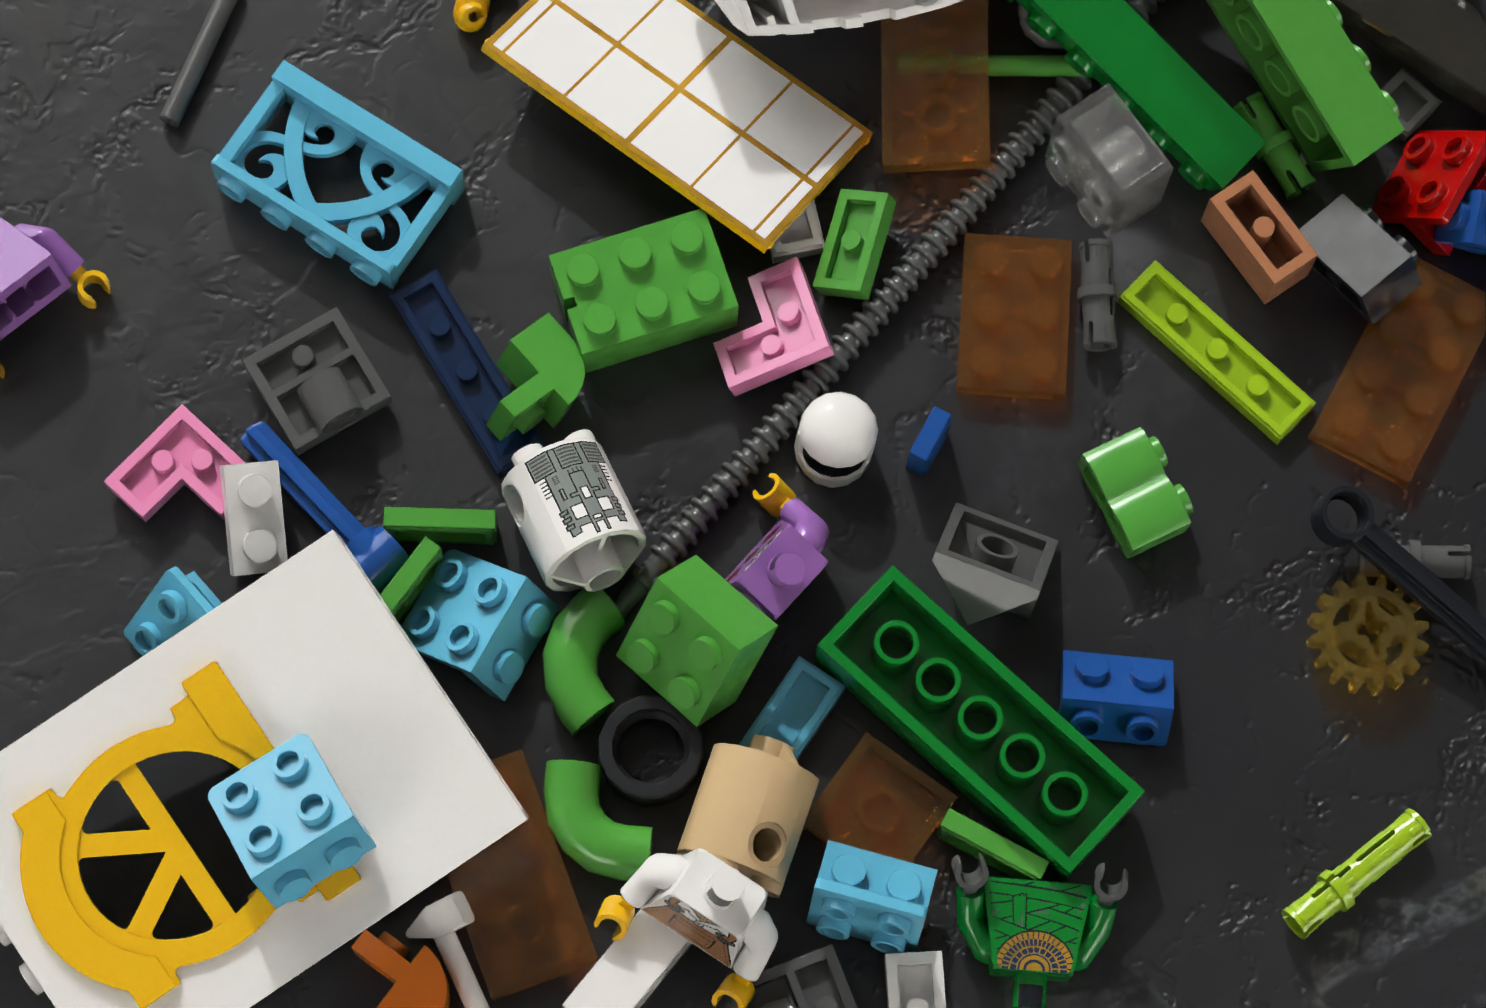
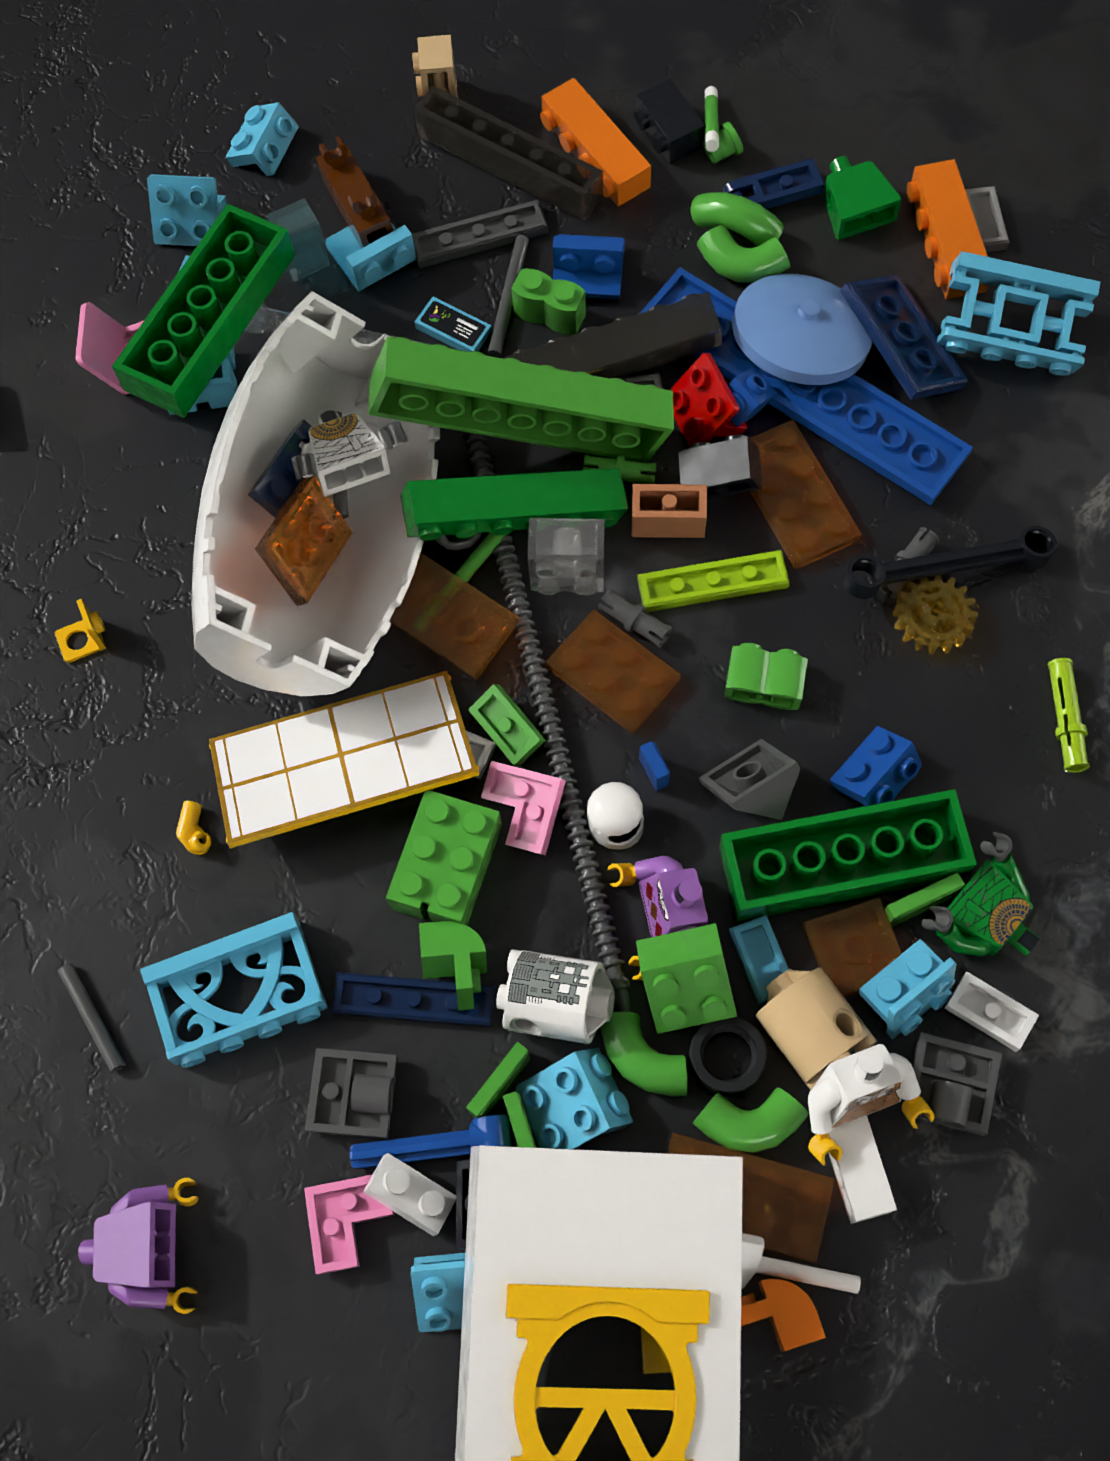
camera: 45 degrees left, 5 degrees down
medium azure bracket [208,734,377,909] -> none

